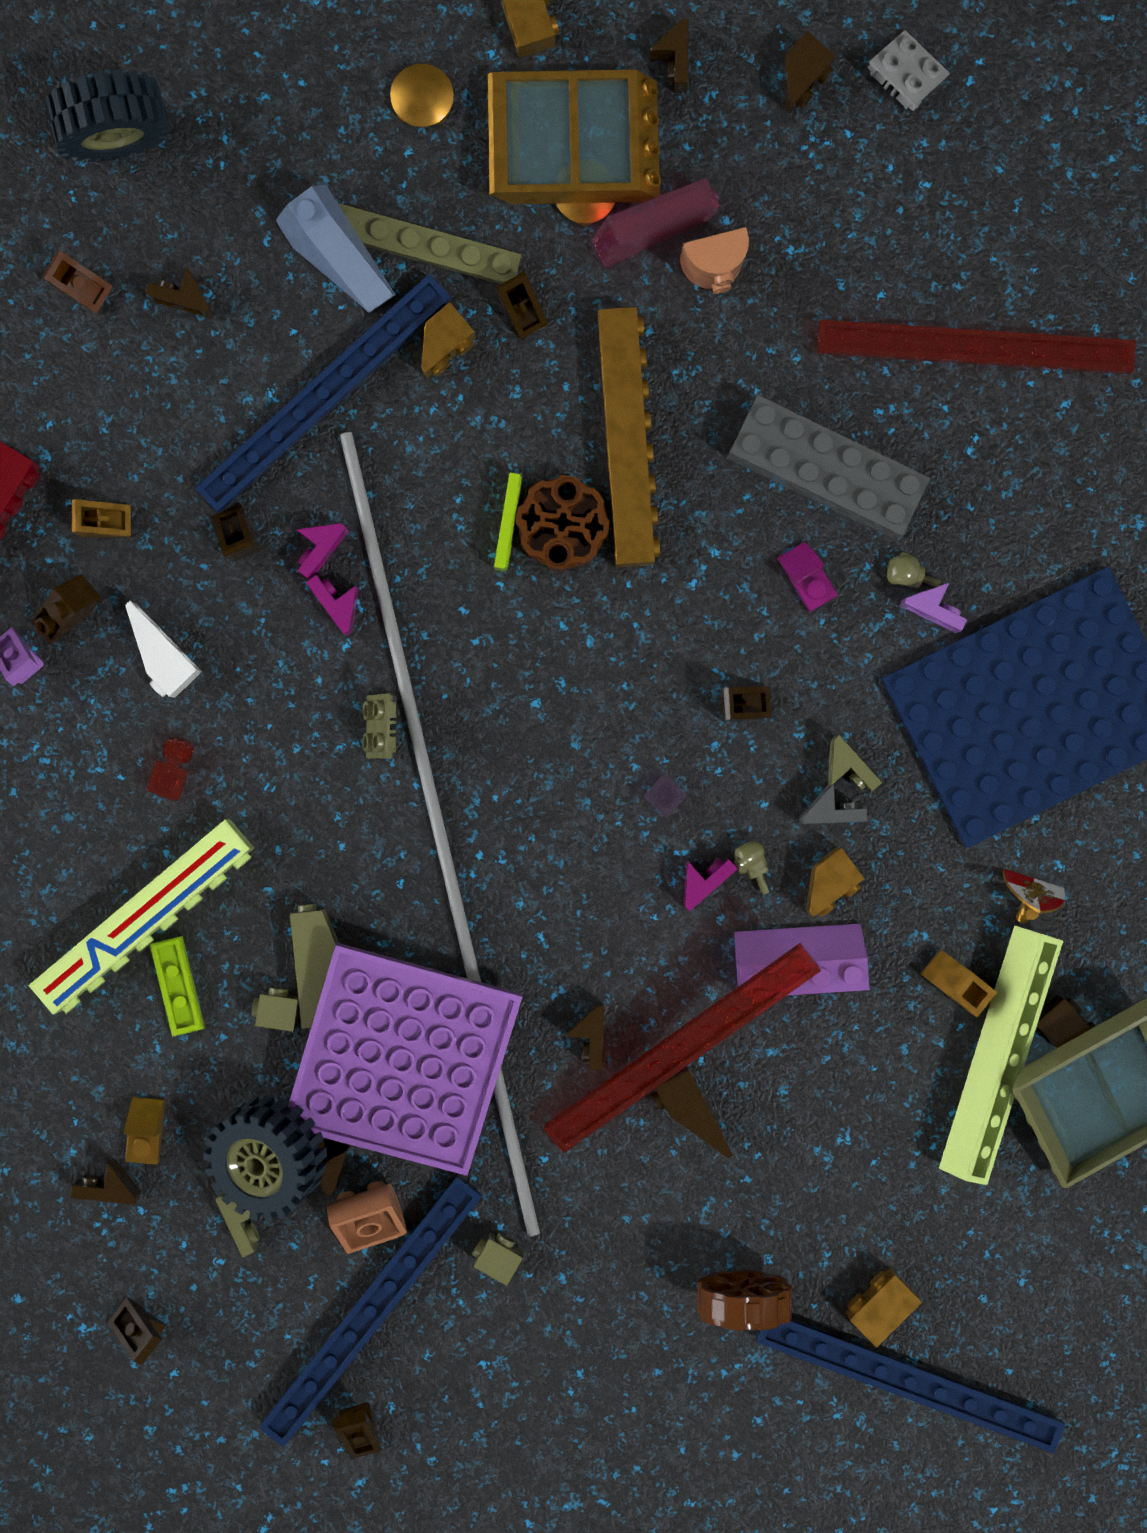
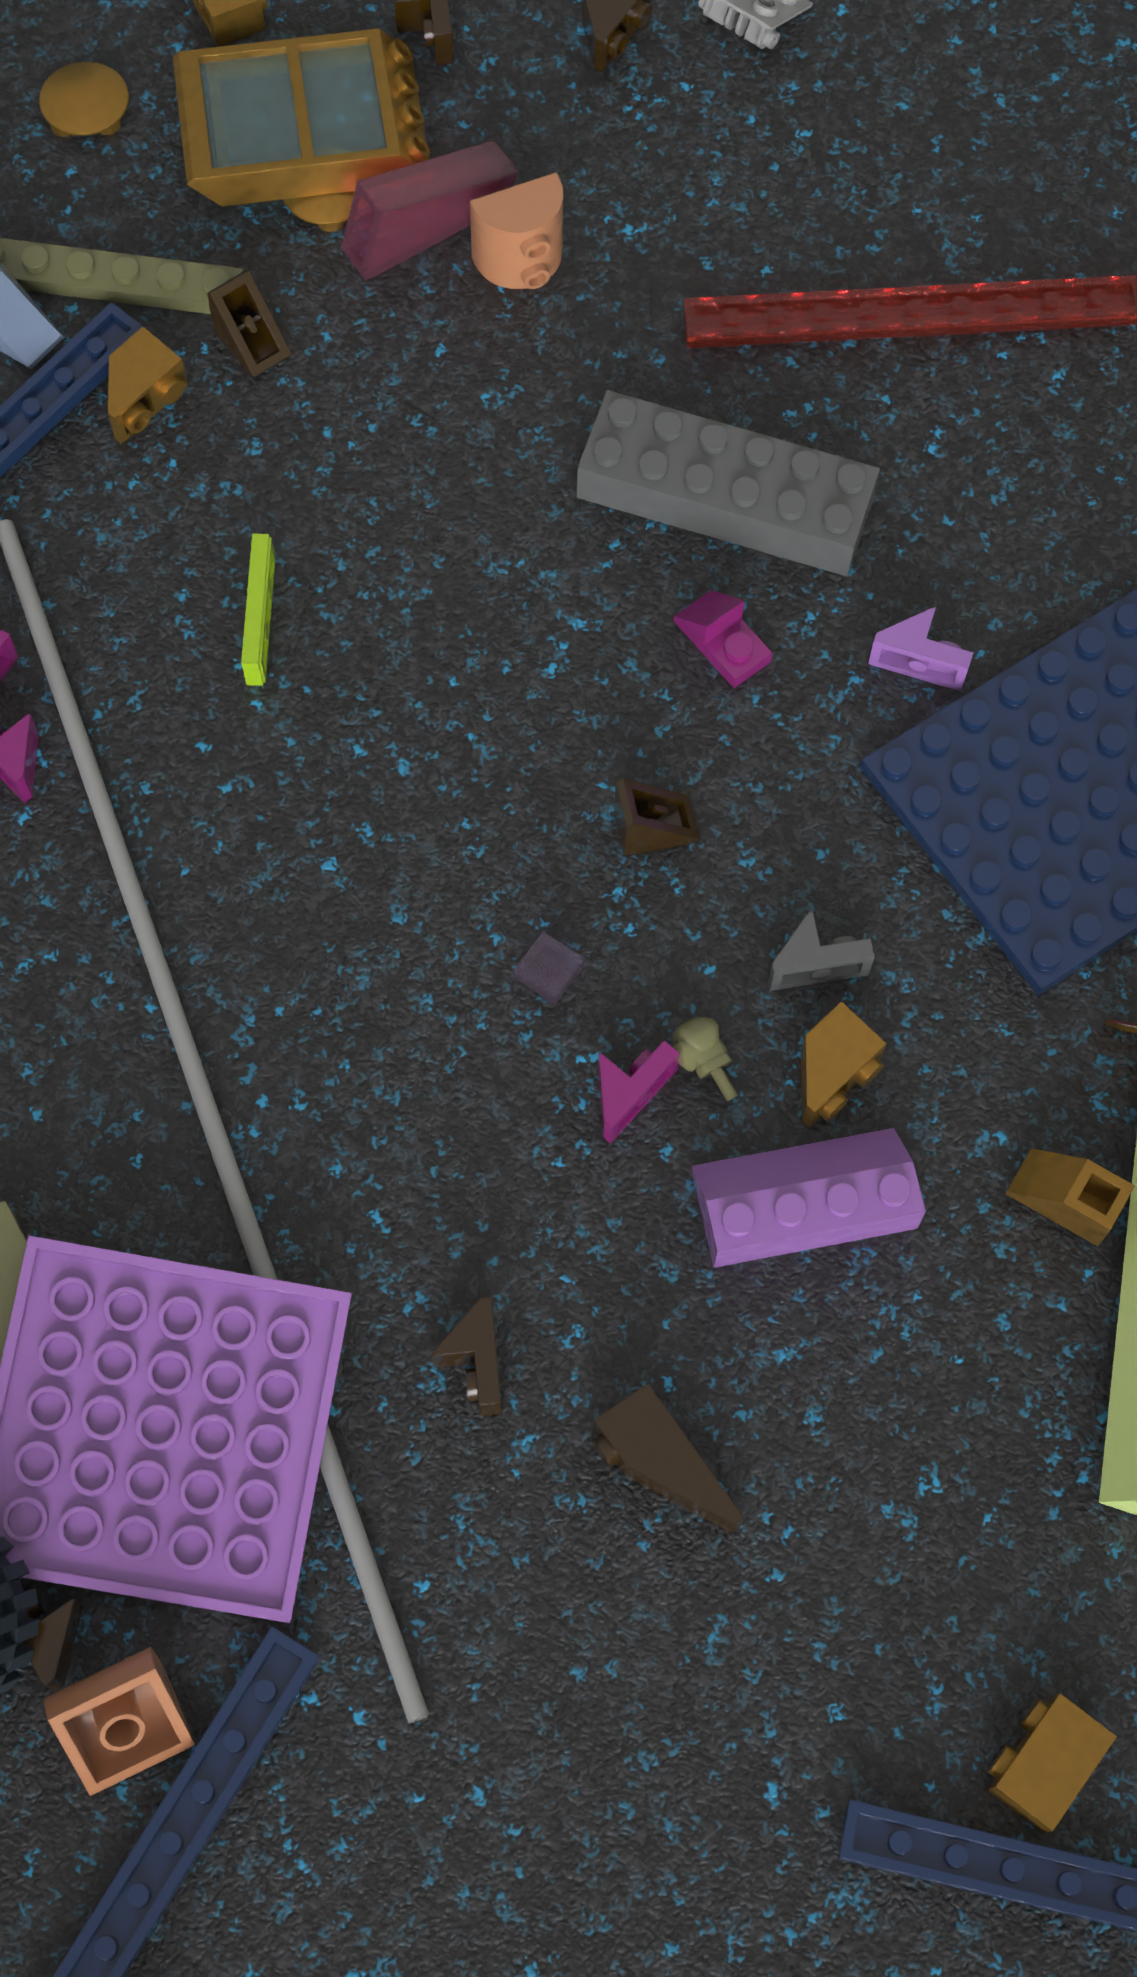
camera: 10 degrees left, 20 degrees down
olive hinge [362,693,396,759] -> none
olive brick [472,1232,523,1286] -> none
reddish brown connector [516,475,609,572] -> none
clear red plate [544,942,821,1153] -> none
pearl gold brick [598,307,660,568] -> none
reddish brown connector [697,1270,792,1331] -> none
olive slope [828,735,882,791] -> none
olive piece [887,552,941,588] -> none

